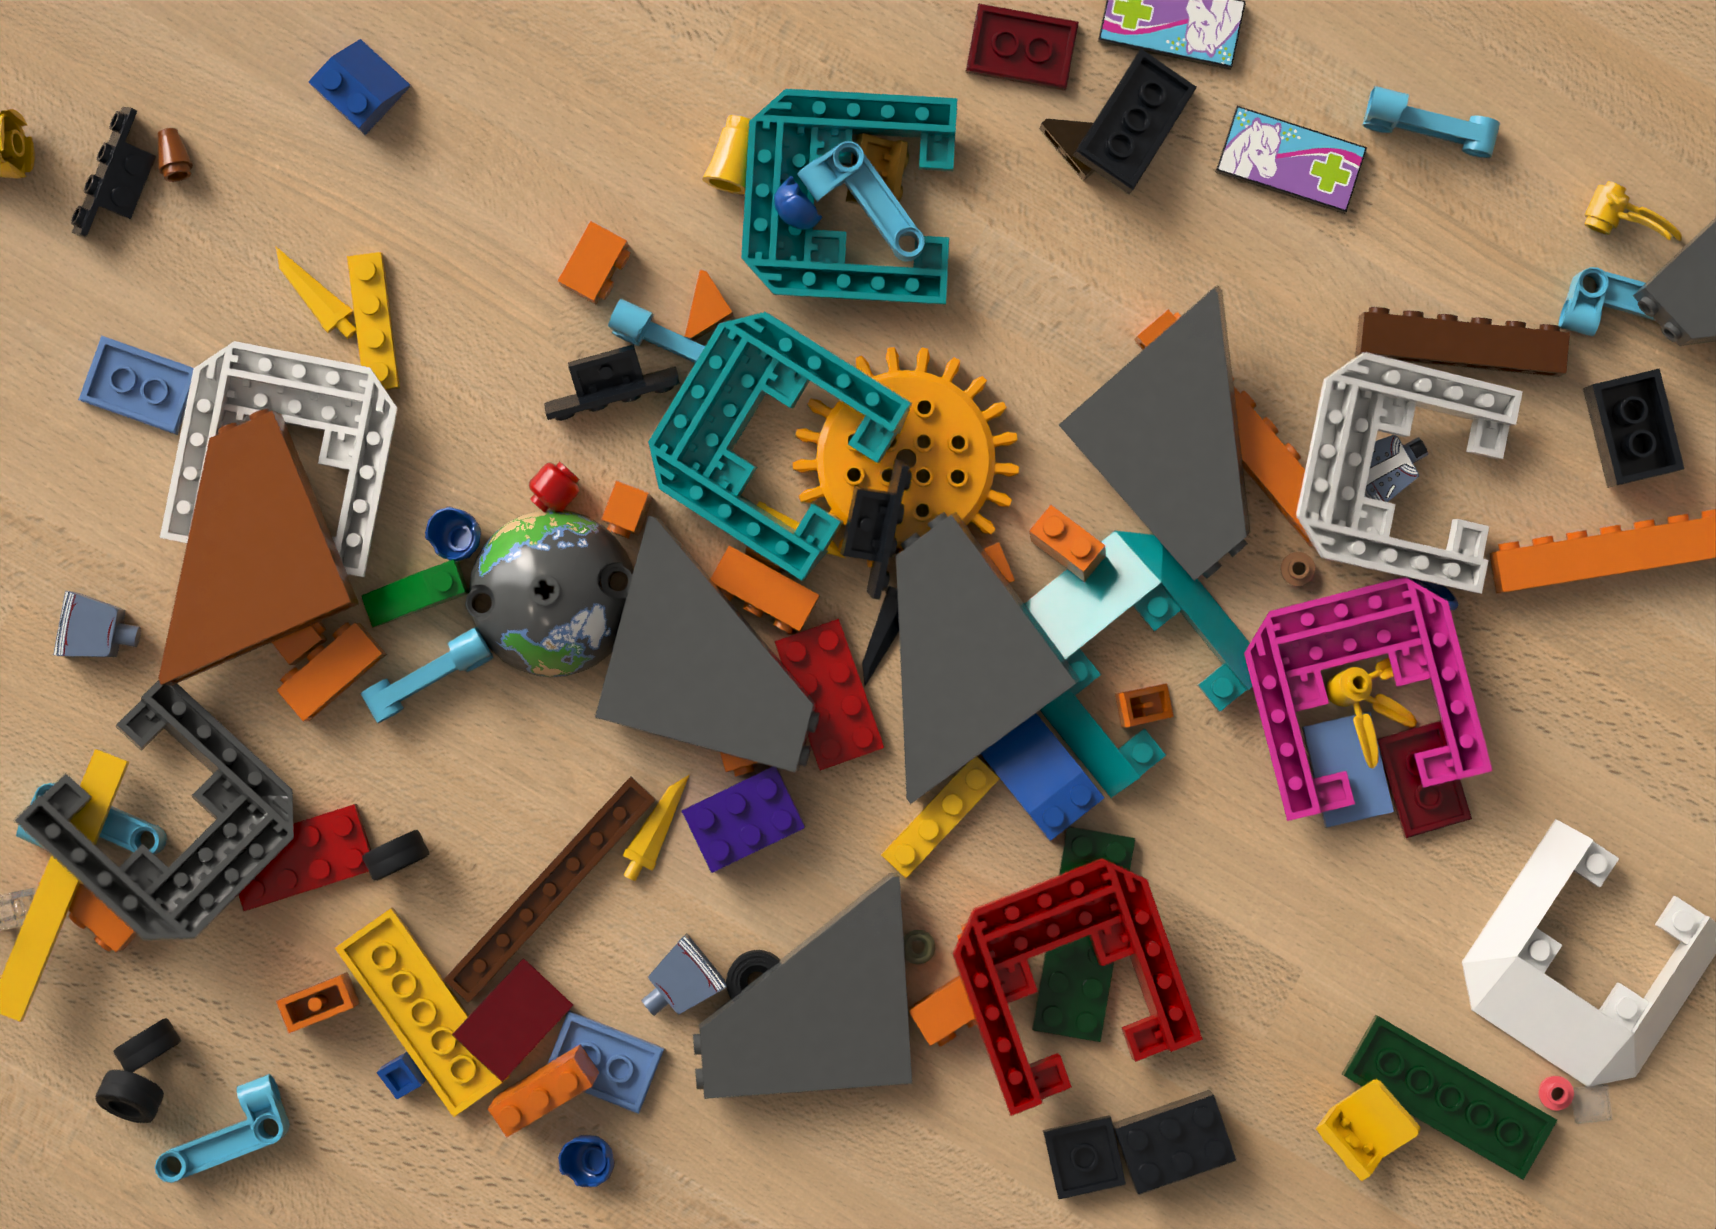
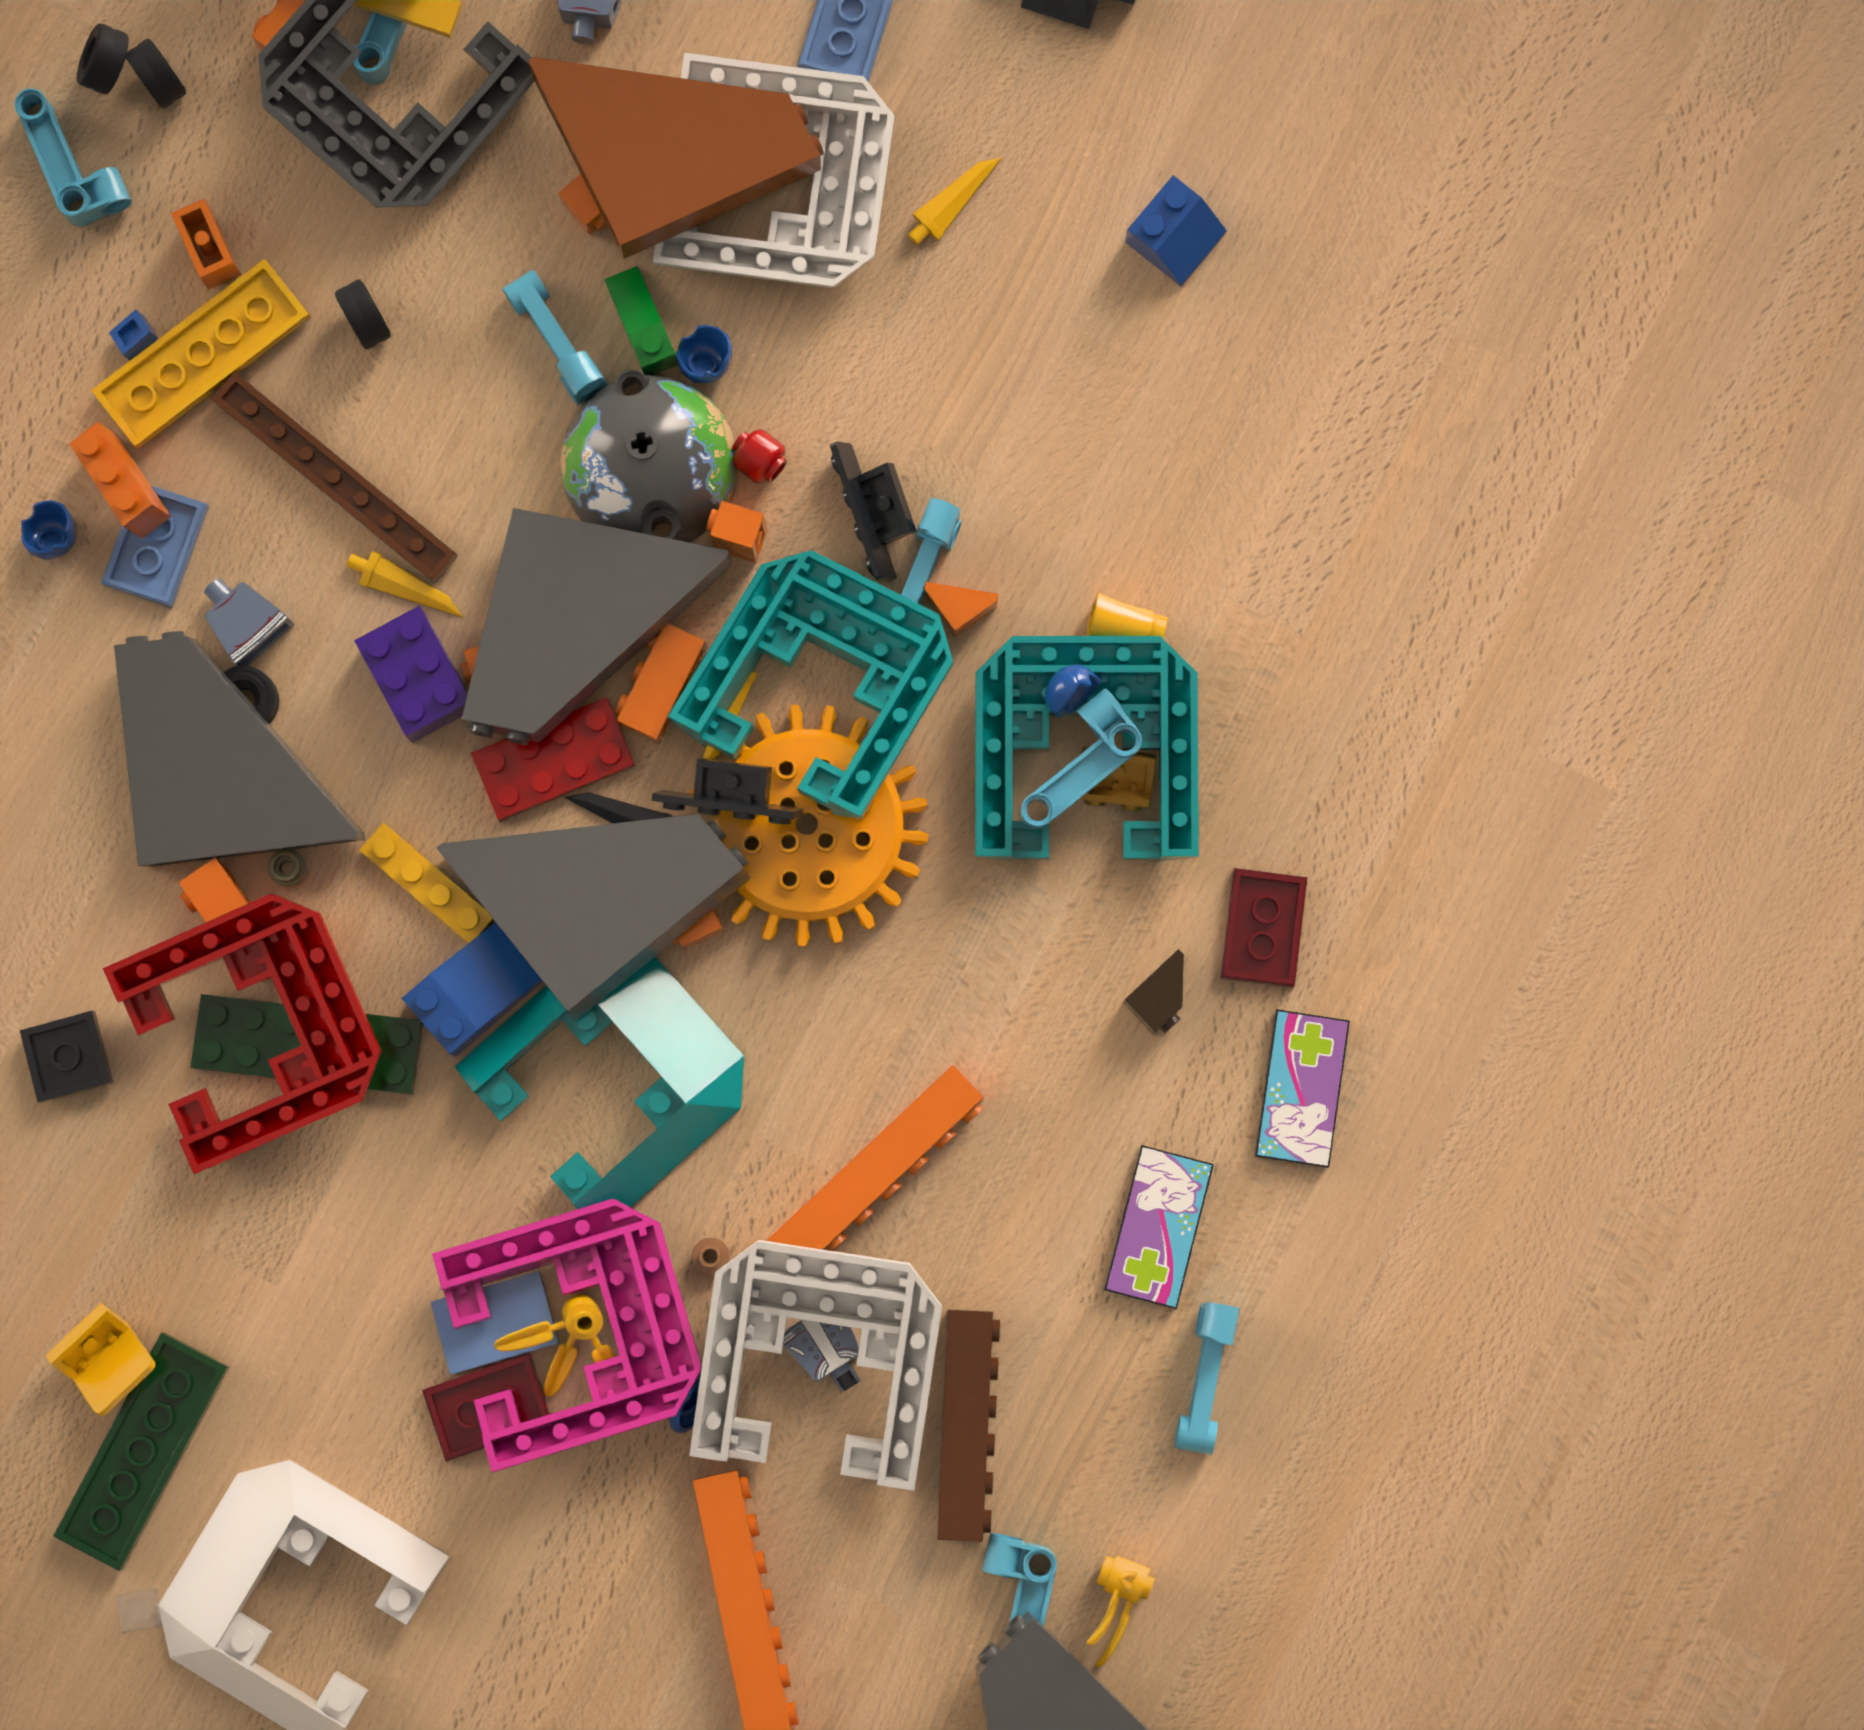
camera: 90 degrees right, 5 degrees down
dark orange cone [157,128,193,182] -> none
red plate [238,804,371,912] -> none
orange brick [277,622,387,721] -> none
yellow plate [347,252,400,390] -> none
dark red tile [452,958,573,1082] -> none
orange brick [558,221,631,305] -> none
orange brick [1029,505,1106,582] -> none
dark grey slope [1059,285,1250,581] -> none
black tile [1072,49,1197,194] -> none
black brick [1112,1090,1237,1195] -> none
orange slope [1115,683,1174,728] -> none
coral plate [1538,1076,1574,1111] -> none
black brick [1583,368,1684,488] -> none

